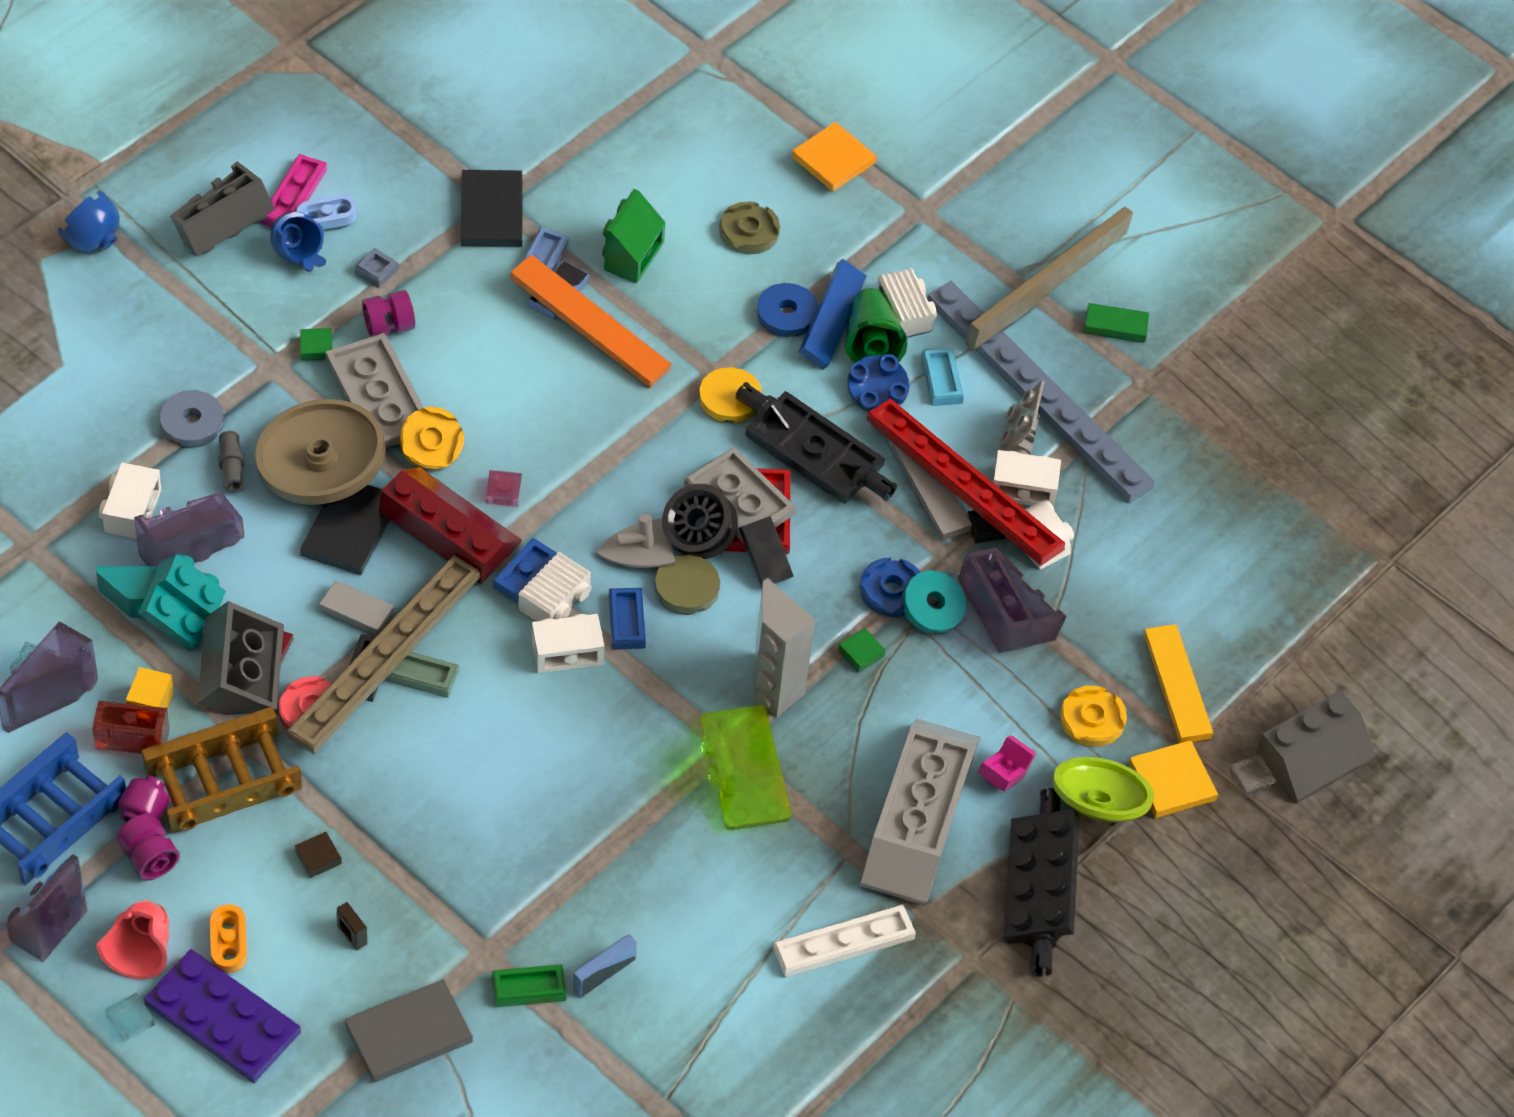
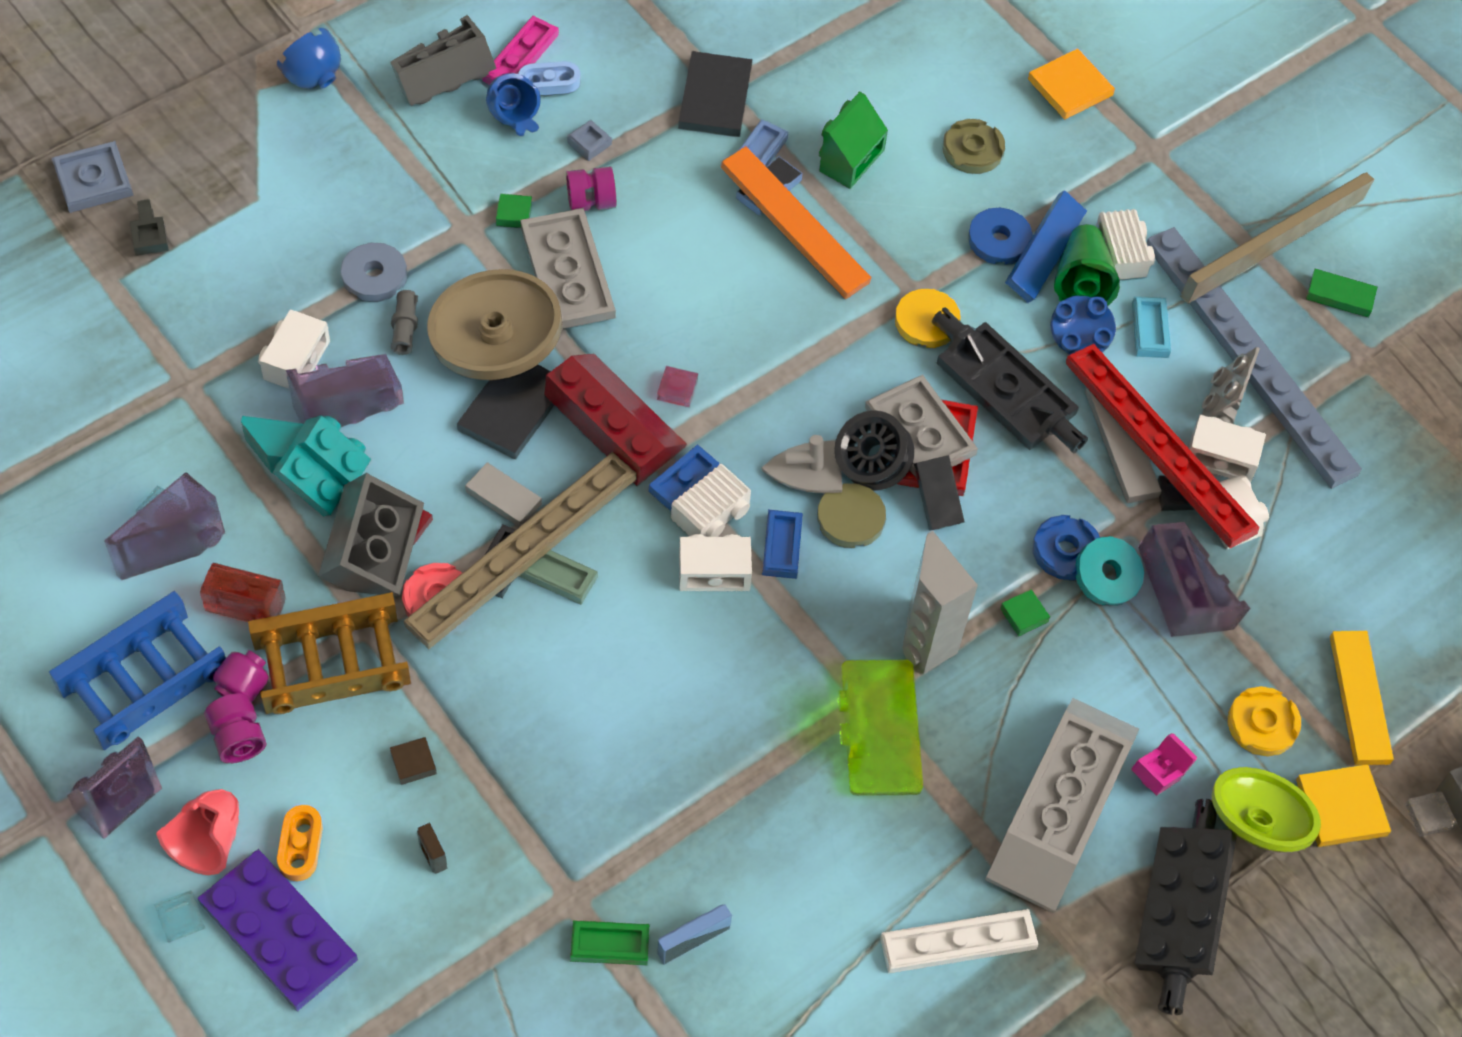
camera: 10 degrees right, 5 degrees up
yellow brick [126,667,174,726] -> none
dark grey tile [345,979,473,1083] -> none
yellow tile [399,406,464,471] -> none

